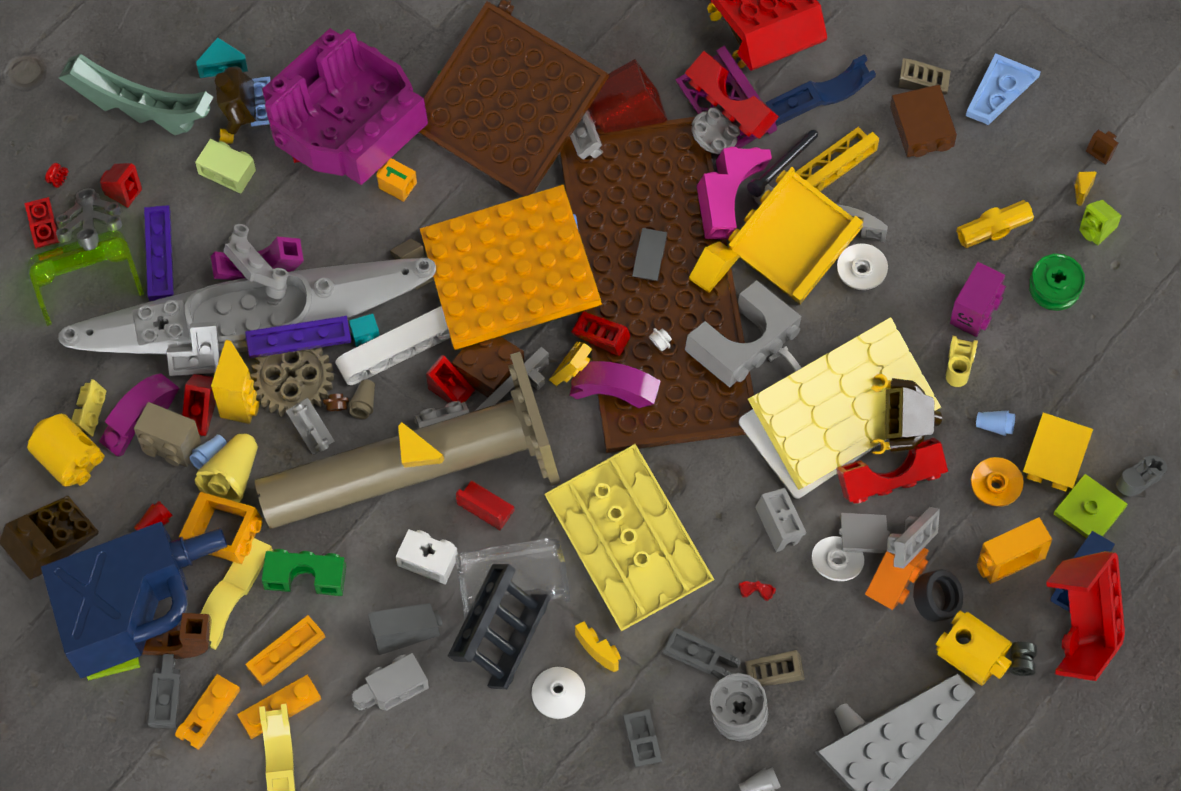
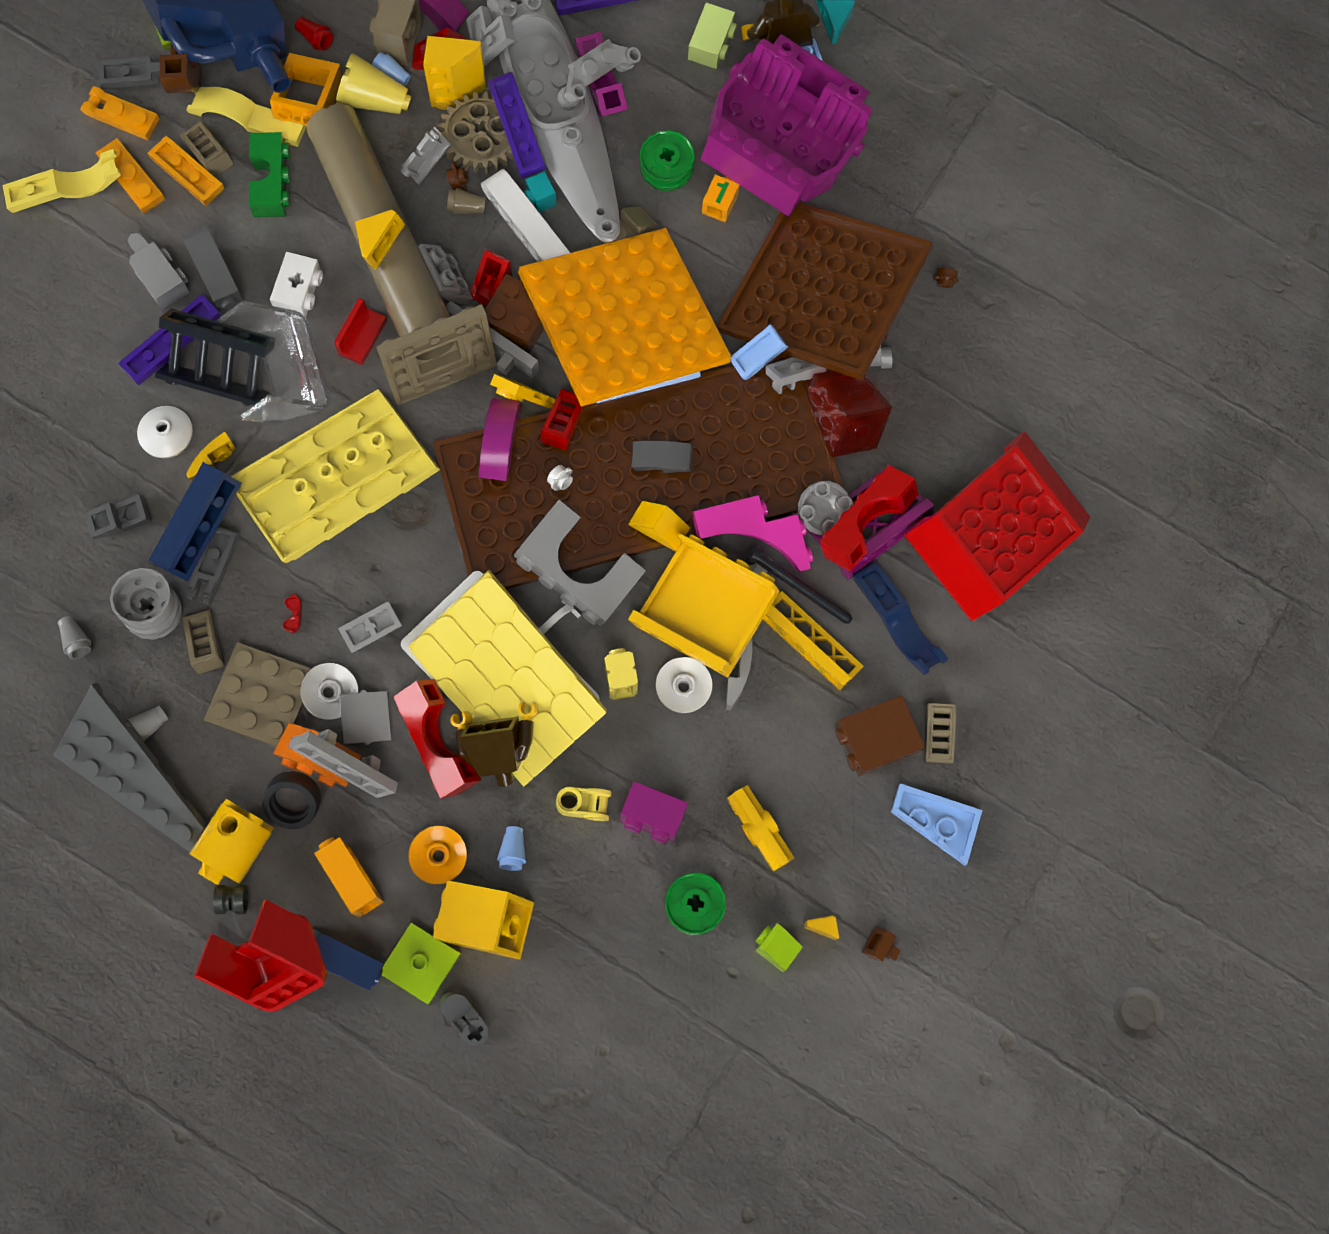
camera: 75 degrees right, 10 degrees up
none -> dark purple plate [118,294,222,386]
none -> dark blue brick [148,462,242,581]
none -> dark tan slope [180,121,233,177]
none -> dark tan plate [204,642,311,747]
none -> light yellow brick [604,648,638,700]
none -> green wheel [640,130,695,191]
none -> light blue tile [730,324,788,381]

